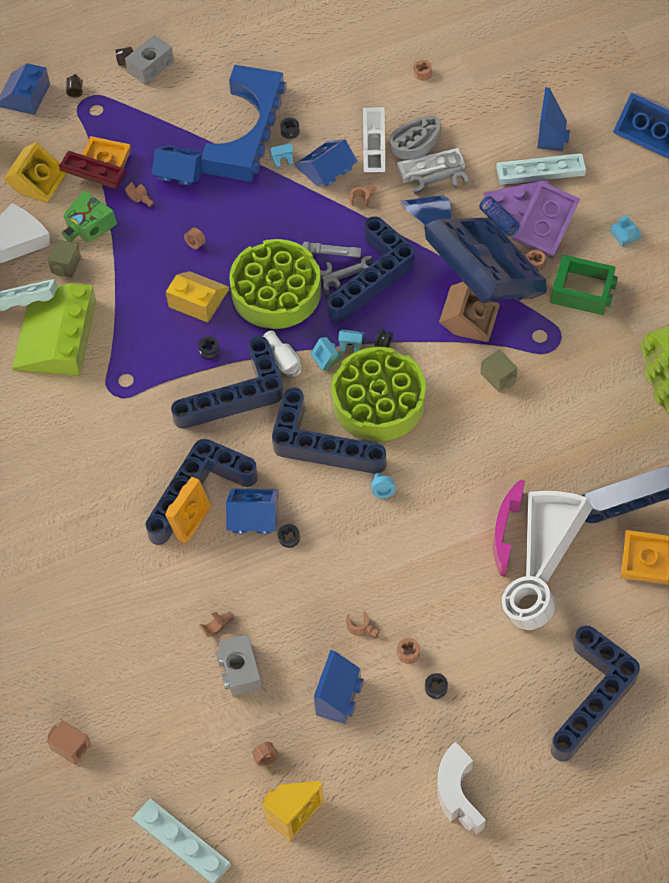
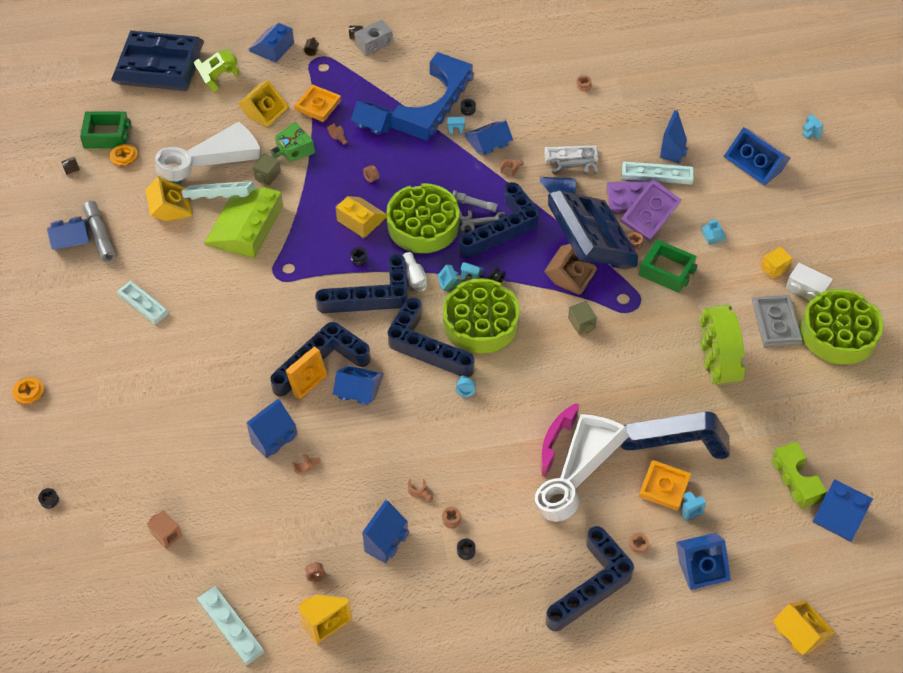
camera: 10 degrees right, 5 degrees down
dark red tile [59,150,127,189] -> none
light grey brick [216,634,262,697] -> none
black bush [278,524,300,548] -> none
white arch [363,107,385,172] -> none
light grey piece [390,116,441,160] -> none
white arch [437,742,486,835] -> none
blue piece [479,196,520,236] -> none
none -> blue slope [246,399,297,458]
none -> nougat bush [629,533,649,554]

